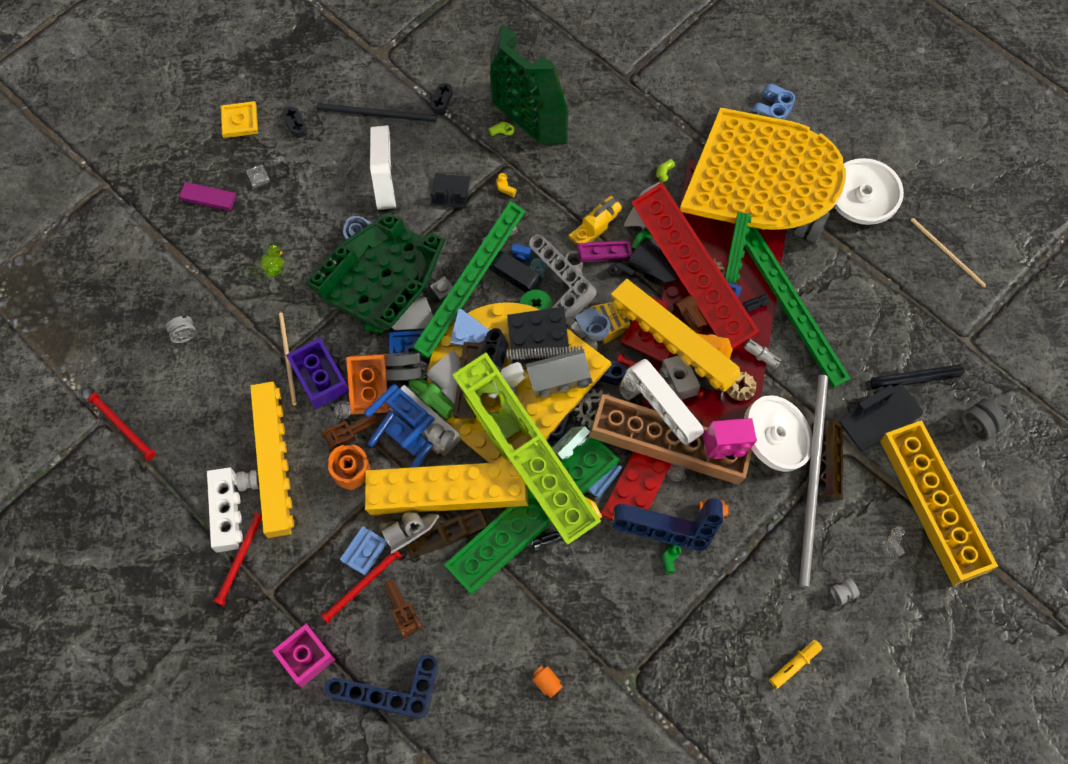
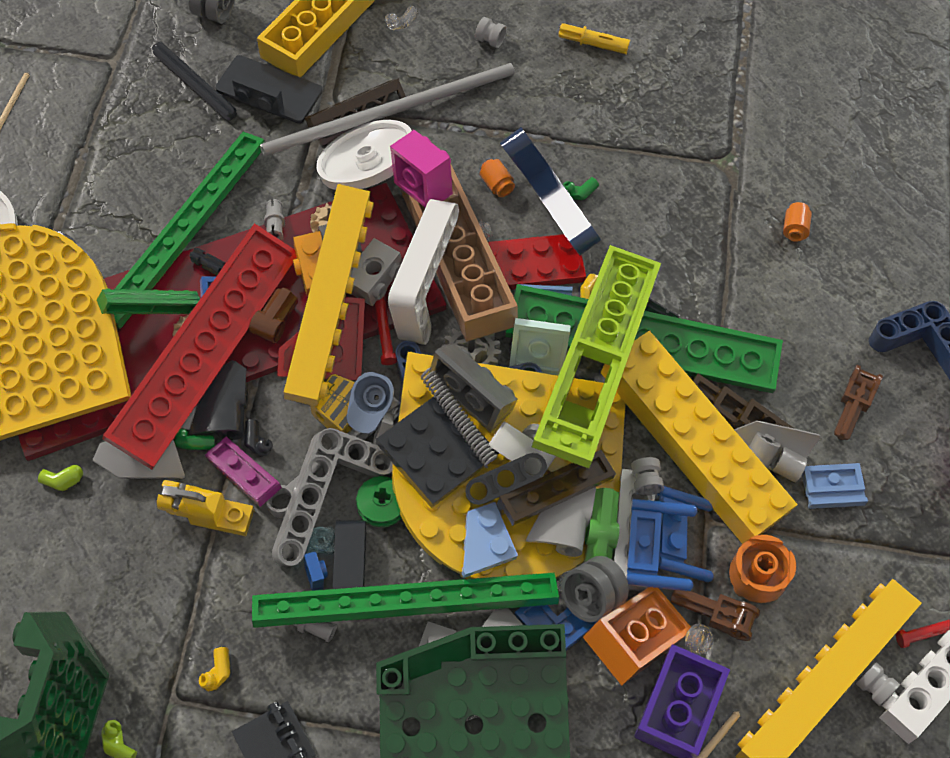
camera: 130 degrees left, 5 degrees down
red bar [320,551,402,624] -> none

